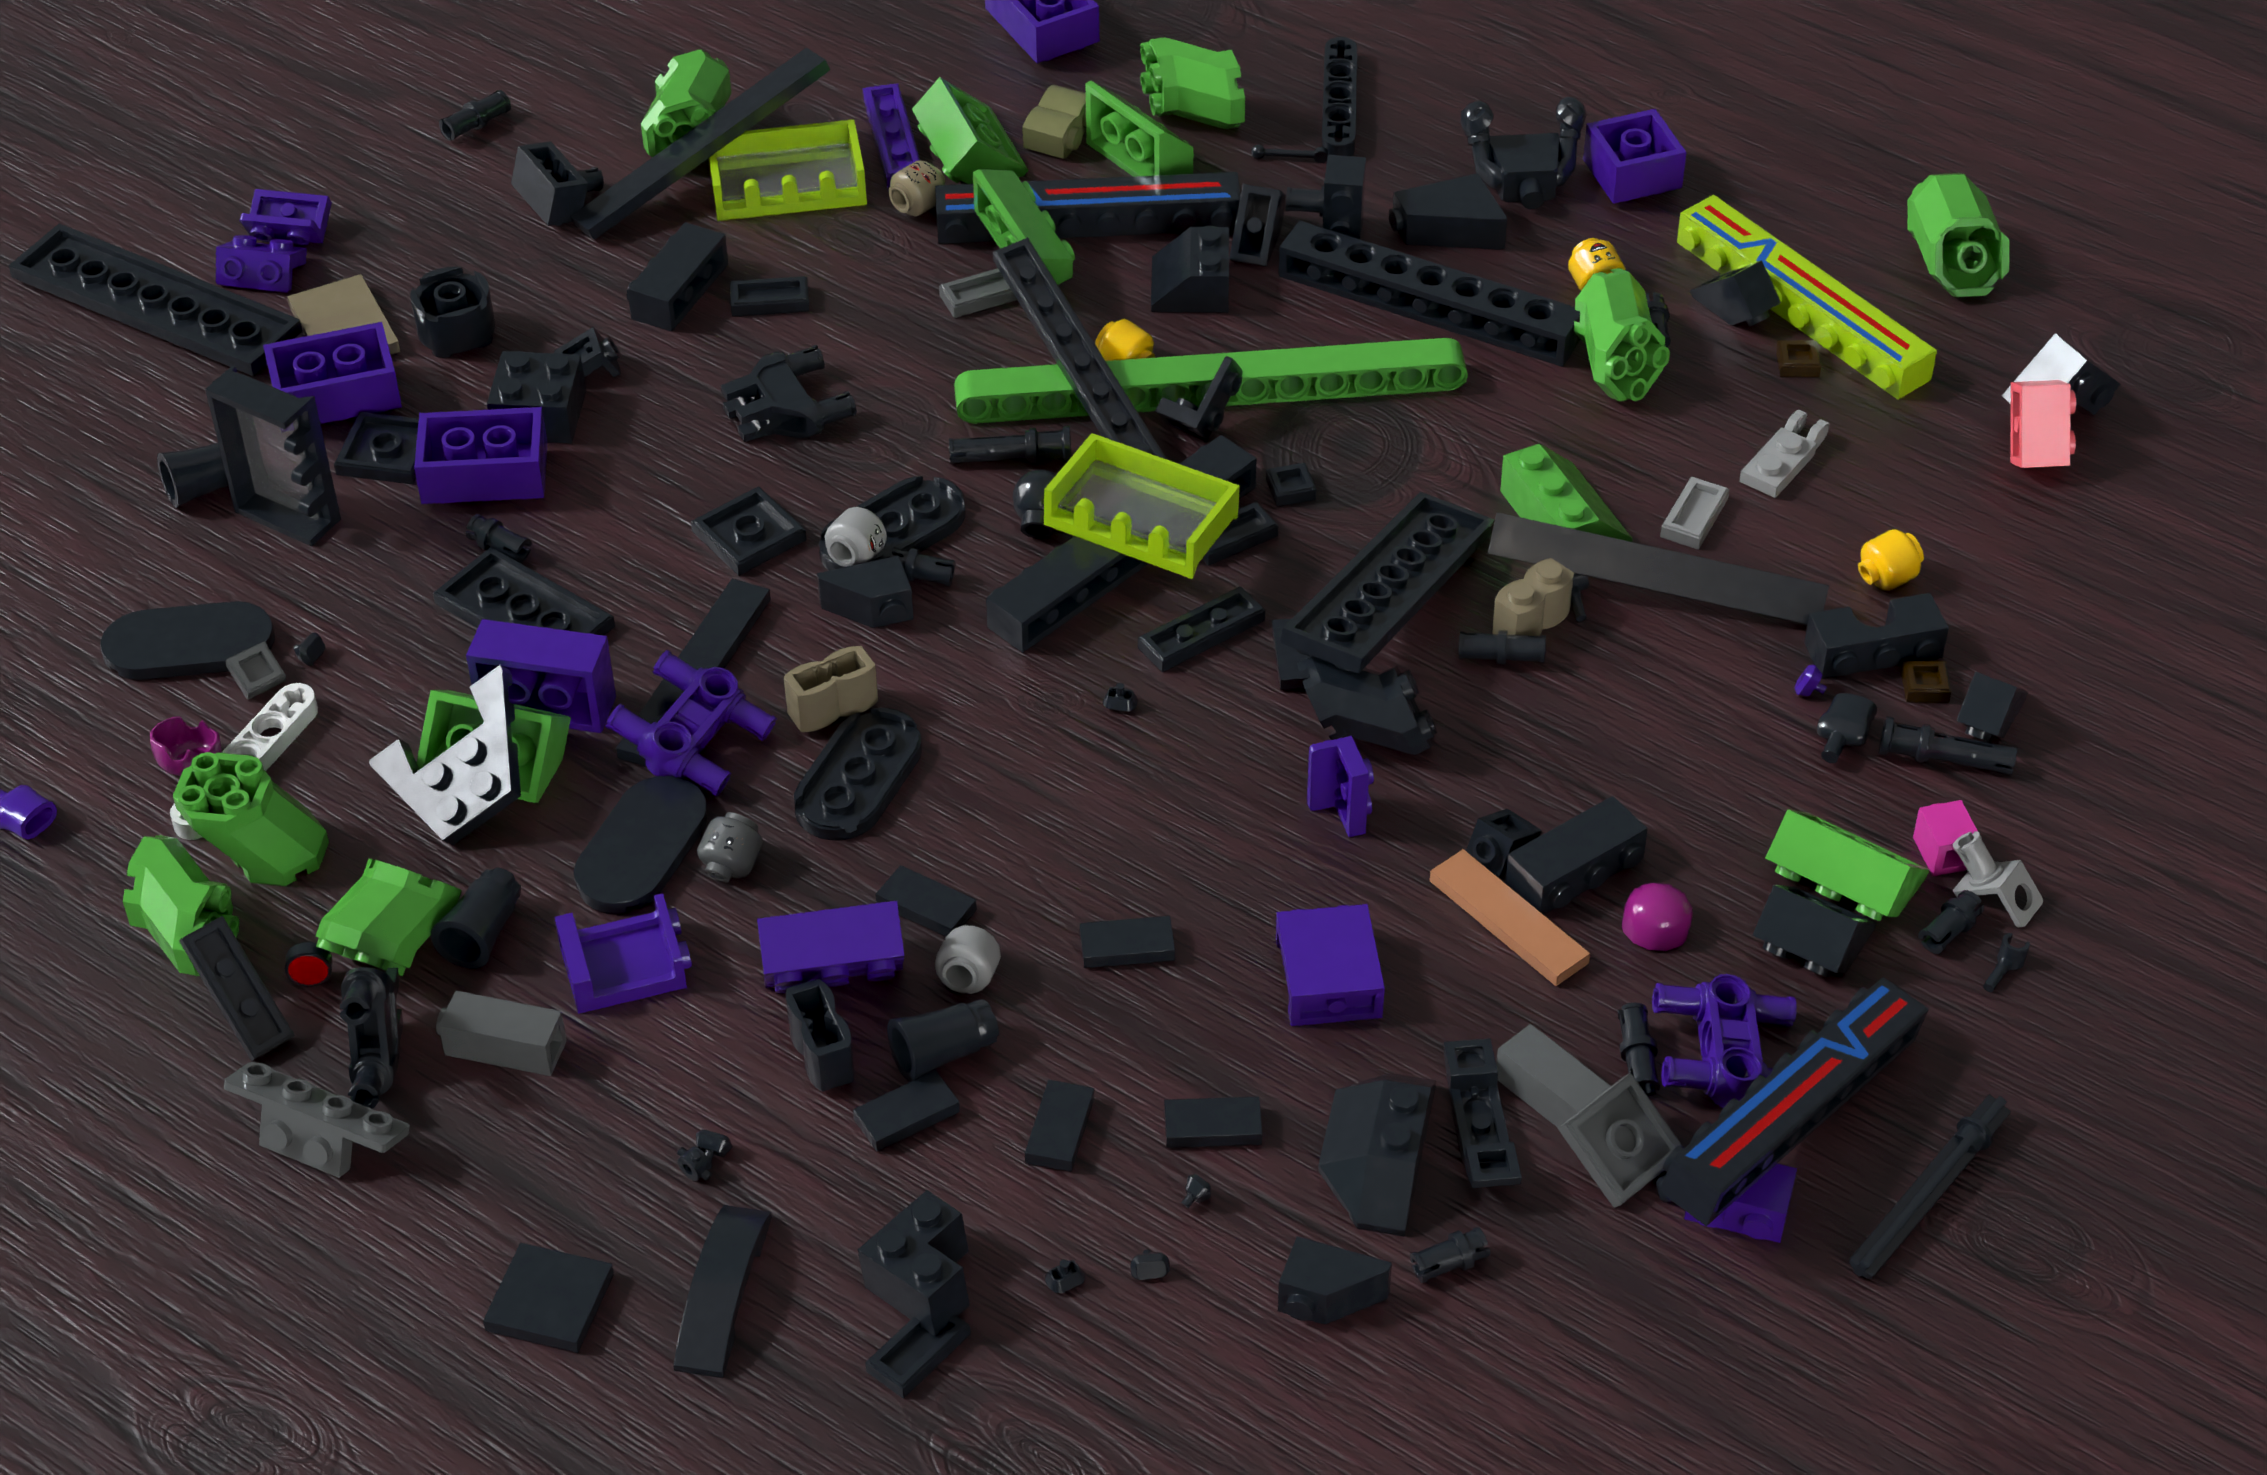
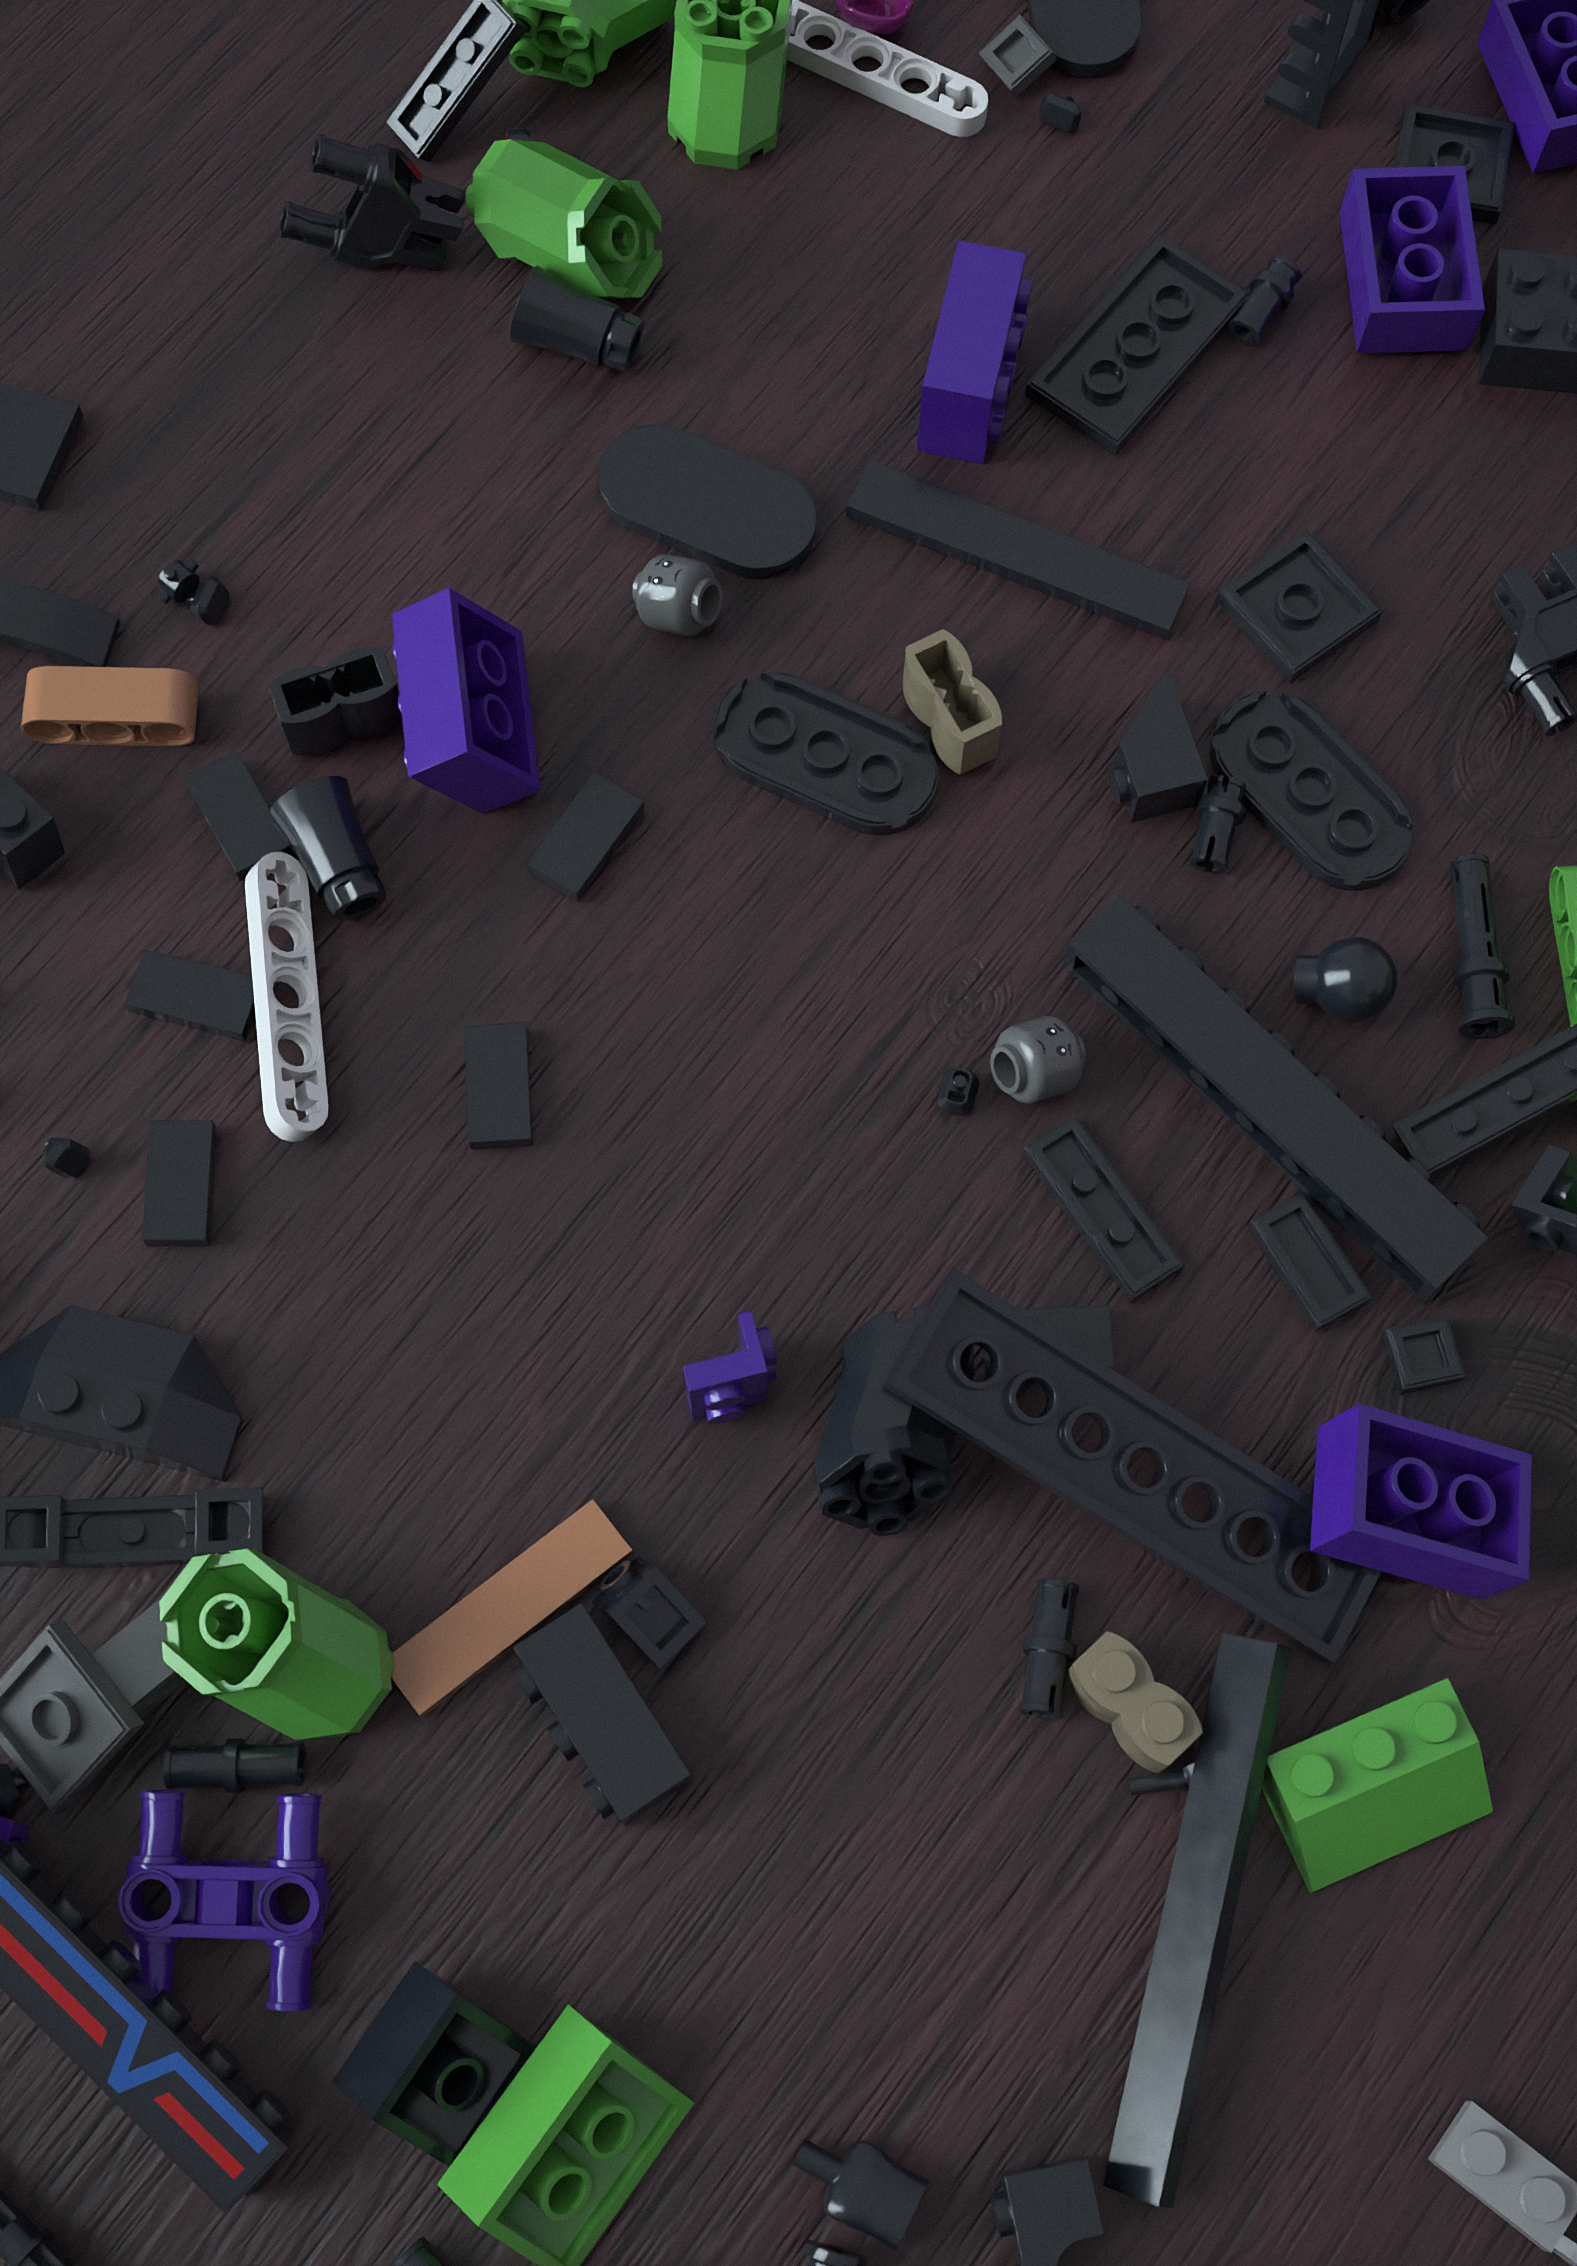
camera: 90 degrees right, 25 degrees up
dark grey bracket [224,1062,410,1178] -> none
wing [369,665,521,845] -> none
bright green slope [417,690,571,803] -> none
dark grey brick [436,991,567,1076] -> none
dark purple panel [554,893,692,1014] -> none
dark purple piece [605,650,777,797] -> none
light grey head [825,507,887,567] -> none
light grey head [935,925,1001,994] -> none
lime window [1044,433,1240,579] -> none
dark purple panel [1276,904,1385,1026] -> none
magenta hair [1622,883,1693,951] -> none
light grey tile [1660,477,1729,550] -> none
dark purple rock [1794,665,1827,696] -> none
none -> nougat beam [21,666,199,747]
none -> bright green brick [159,1548,394,1741]
none -> white beam [245,852,328,1142]
none -> dark grey head [990,1016,1086,1104]
none -> dark purple brick [1310,1403,1532,1600]

